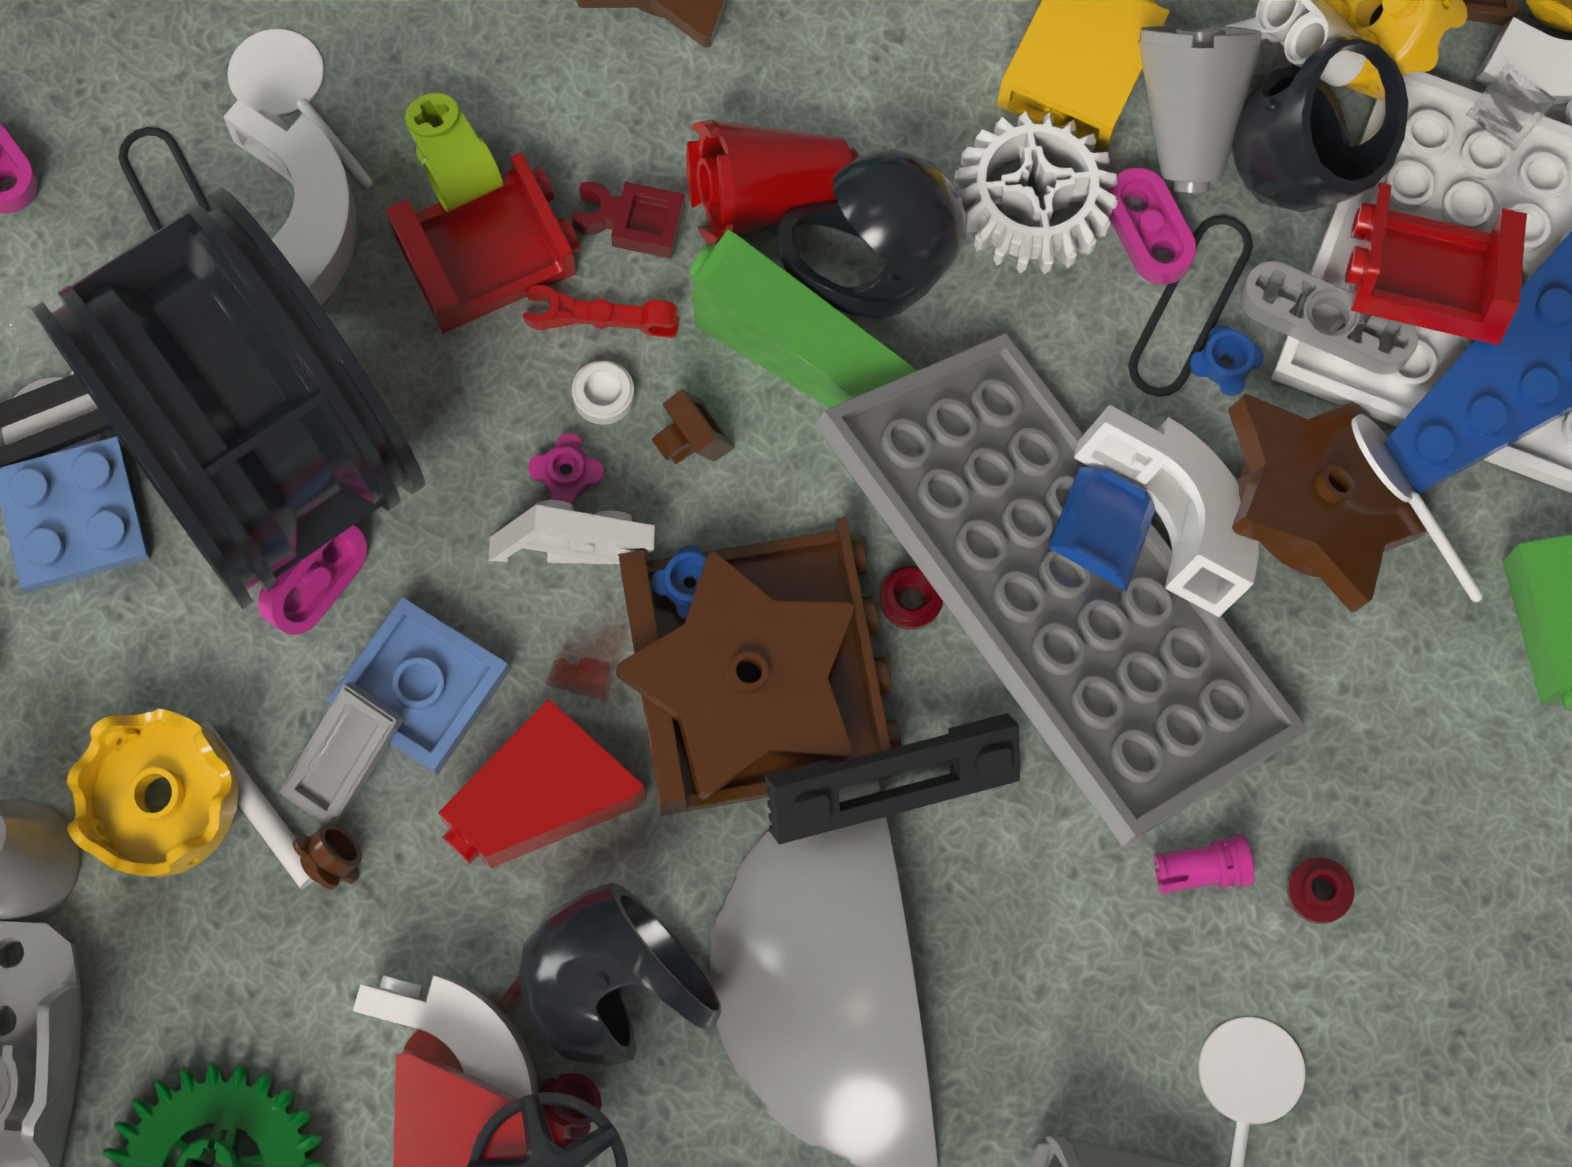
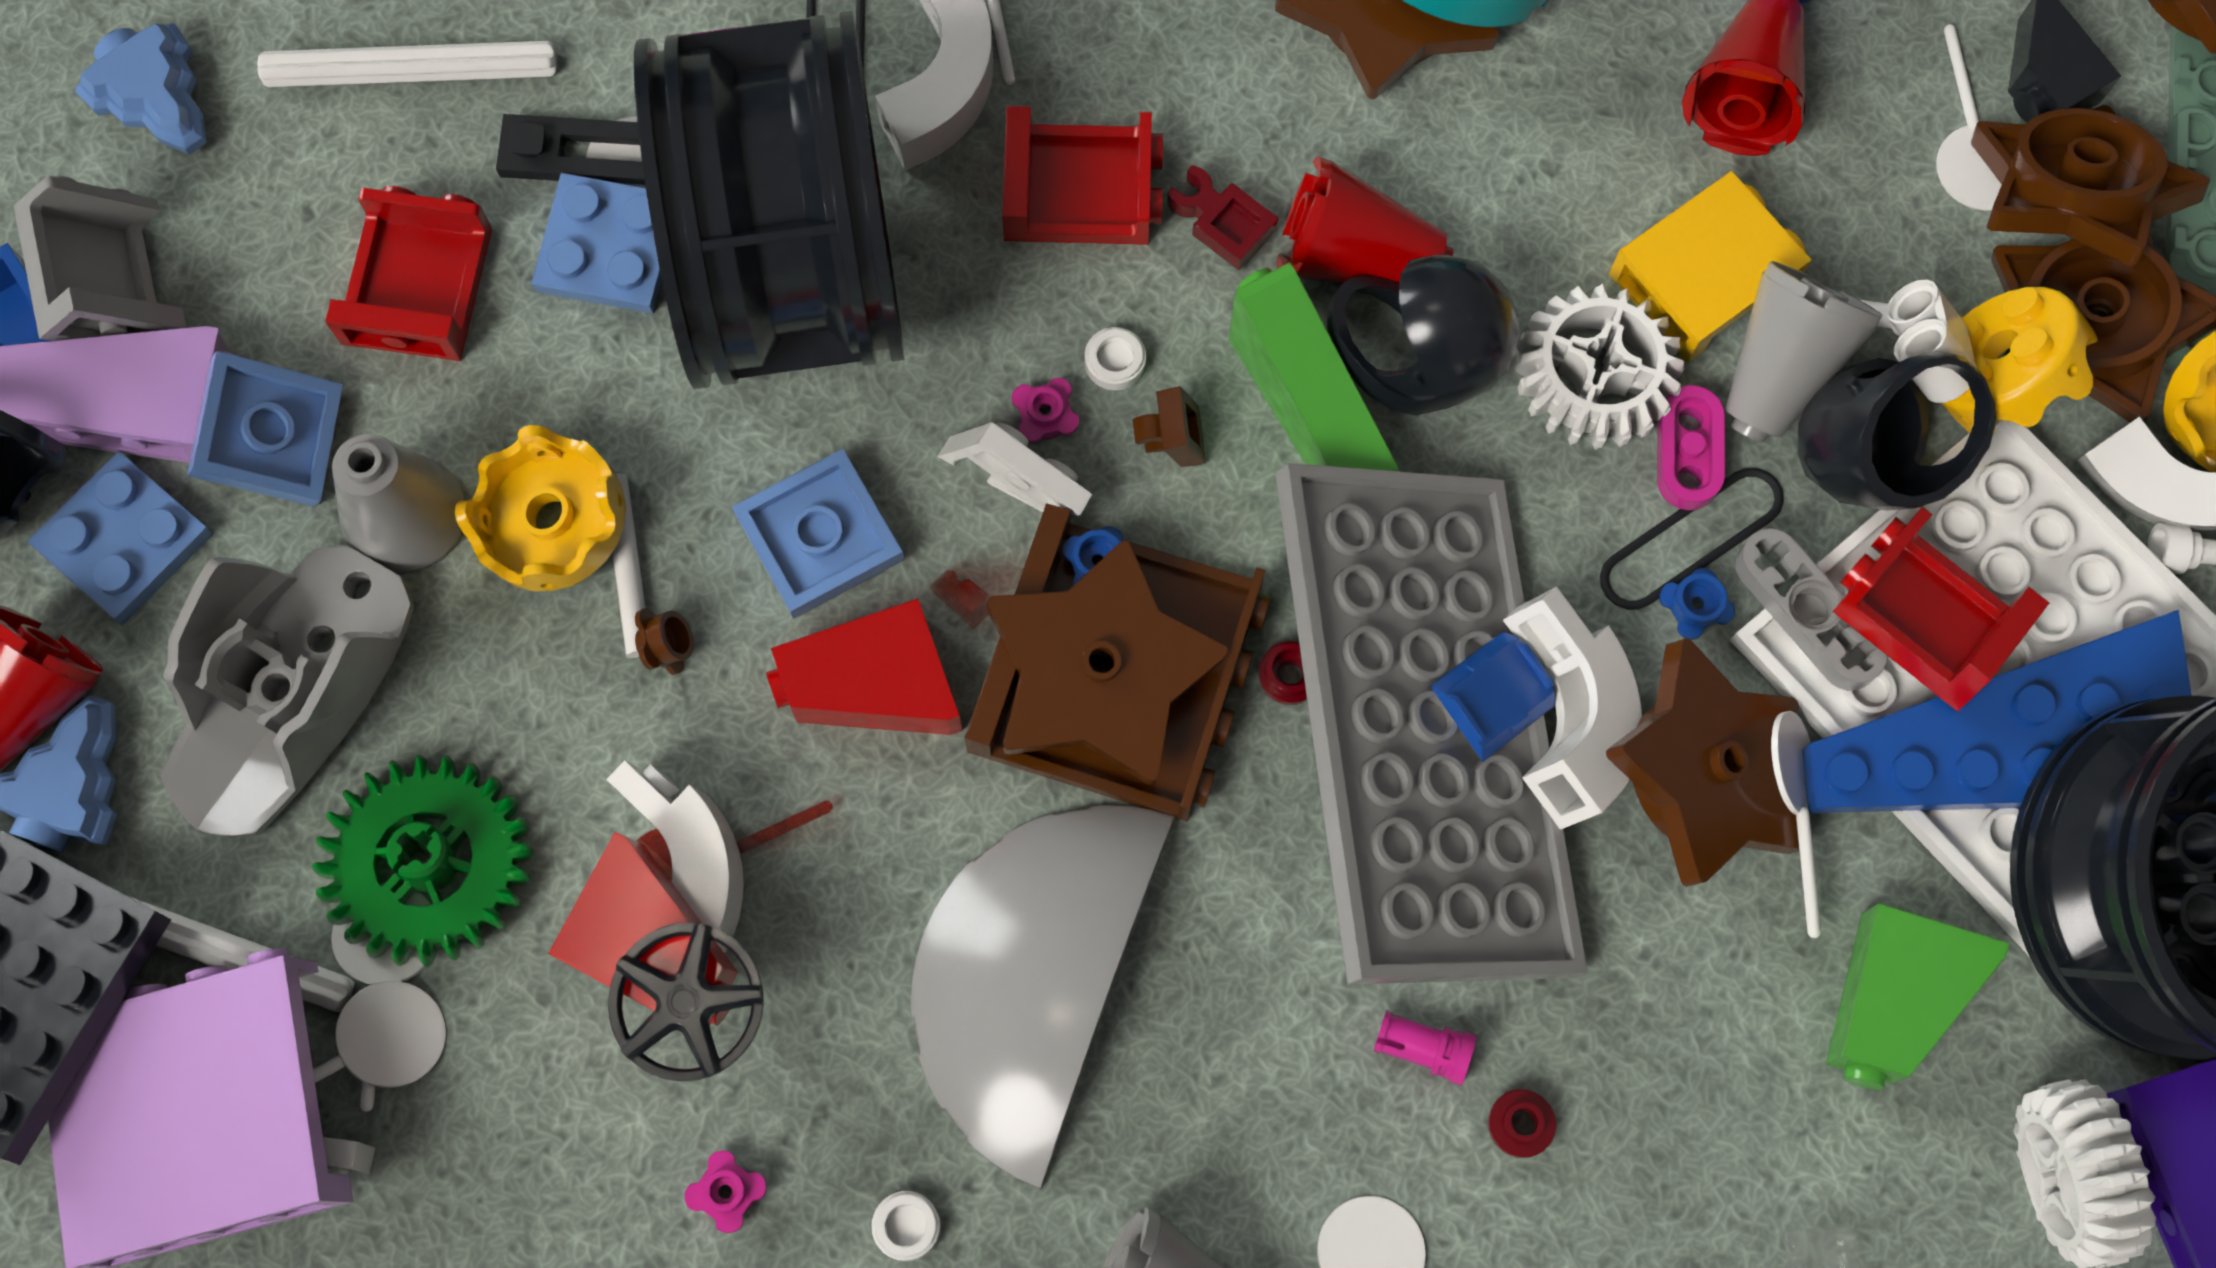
camera: 30 degrees right, 0 degrees up
dark pink plate [258,525,367,635] -> none
light grey tile [279,682,405,826] -> none
lime piece [404,93,503,213] -> none
black piece [518,883,721,1066] -> none
red piece [523,285,679,338] -> none
dark red plate [538,1073,602,1138] -> none
black container [765,713,1020,845] -> none
clear tile [1466,63,1556,151] -> none

